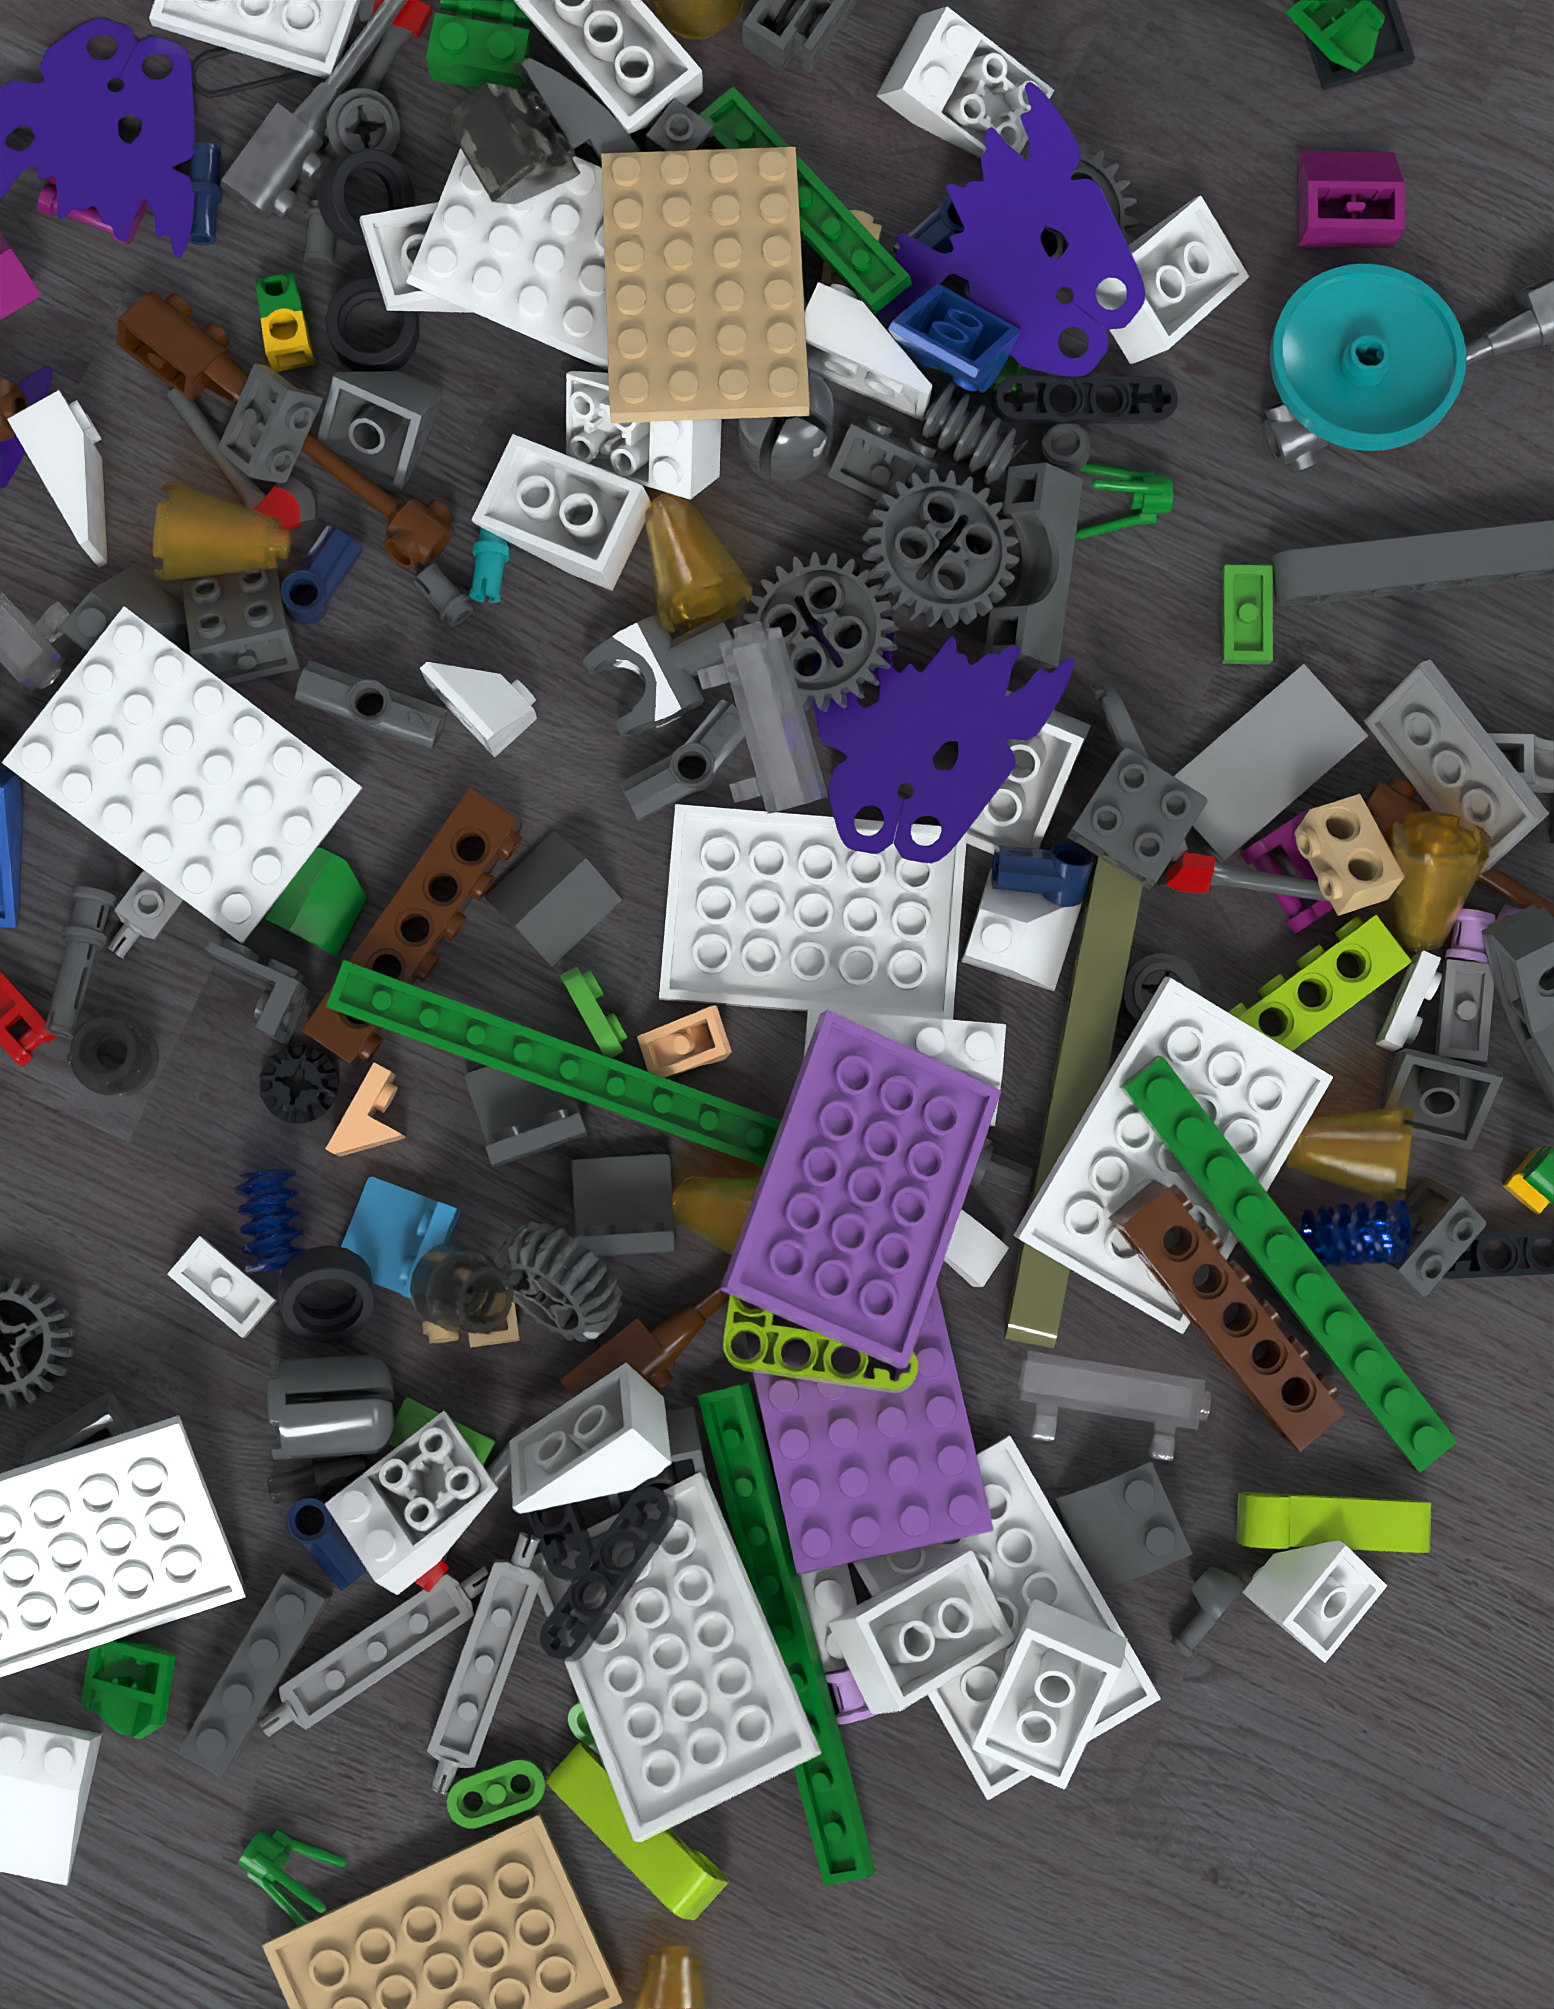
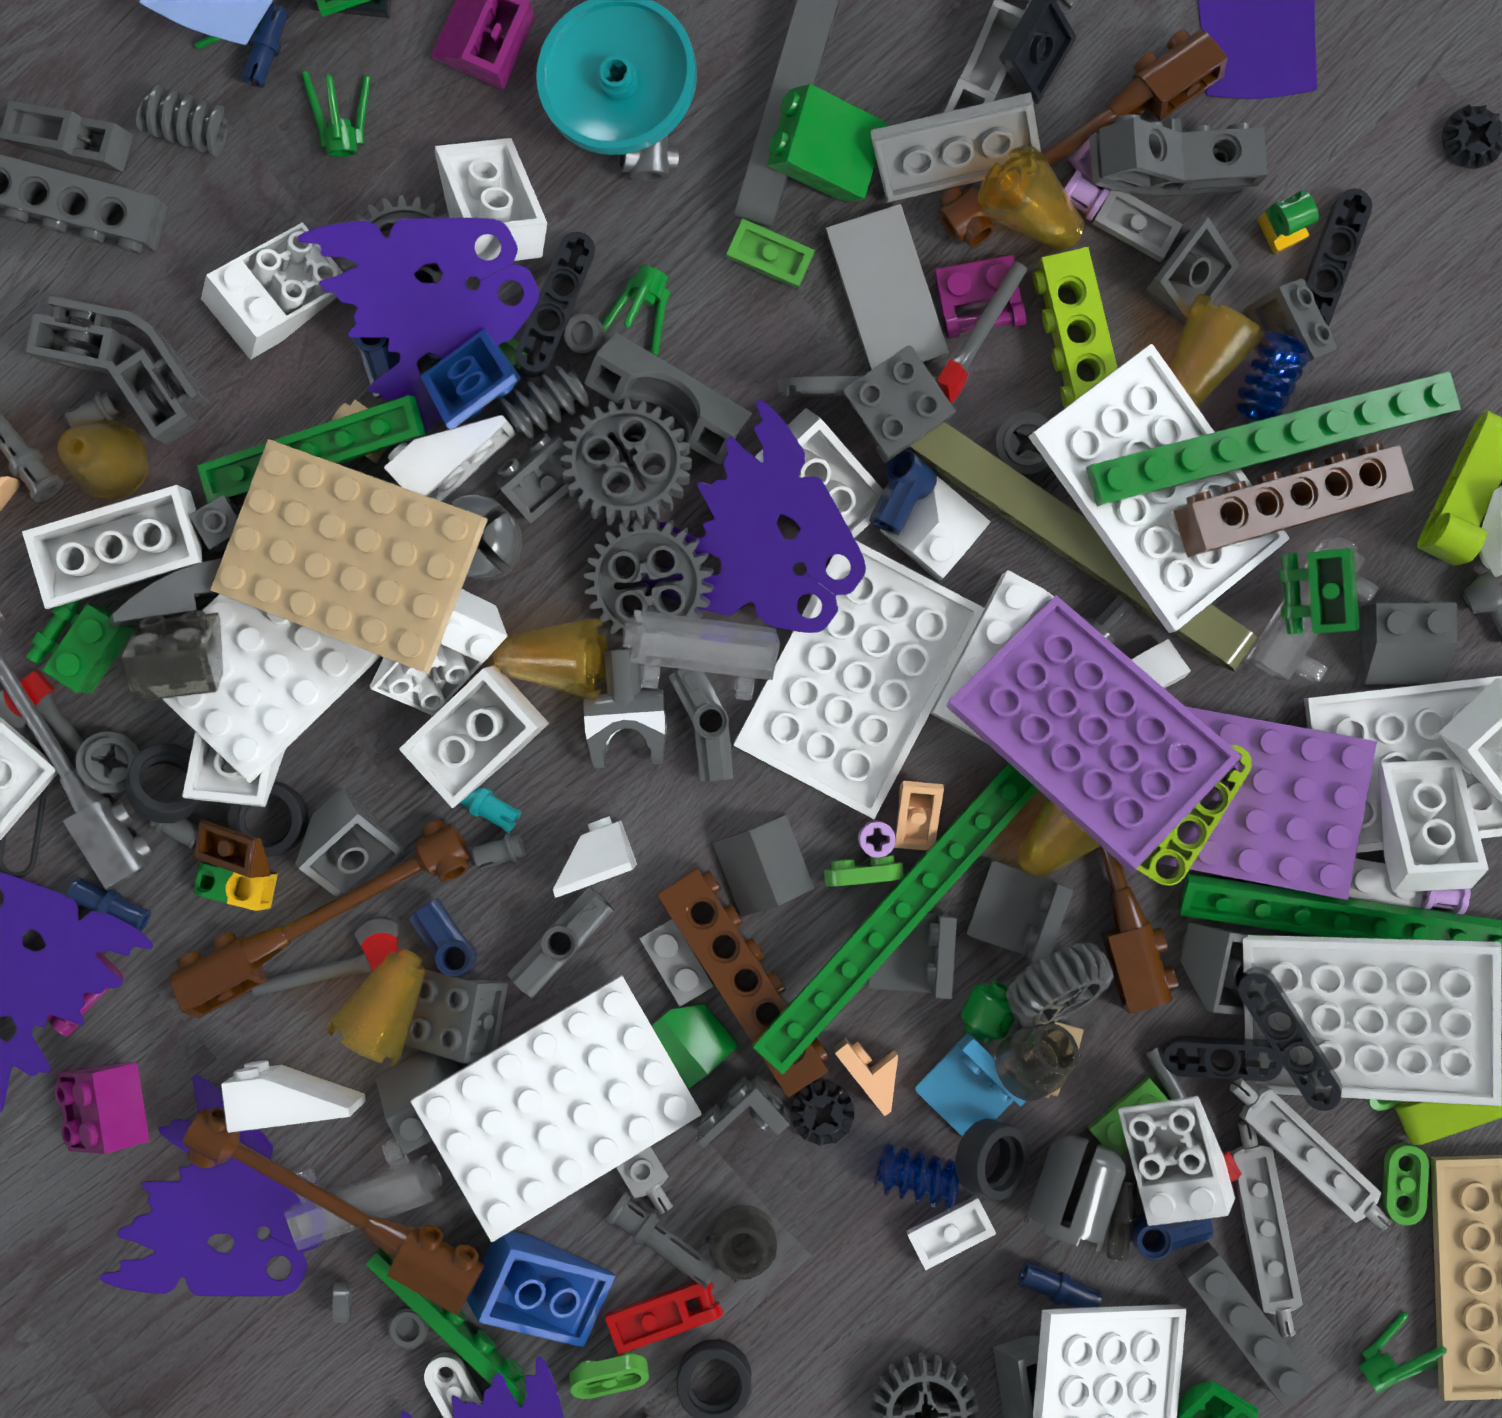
camera: 55 degrees left, 5 degrees up
dark grey bracket [217,363,323,483] -> none
white slope [509,1363,671,1514] -> none
tan brick [1294,794,1405,916] -> none
white plate [1375,950,1442,1052] -> none
none -> reddish brown slope [194,819,270,878]
none -> green plant [301,71,371,157]
none -> light grey plate [639,918,714,1006]
none -> green brick [767,84,887,202]
none -> lavender bush [858,820,896,858]
none -> green head [960,981,1016,1043]
none -> dark blue pin [1018,1261,1102,1308]
none -> green brick [1278,548,1360,634]

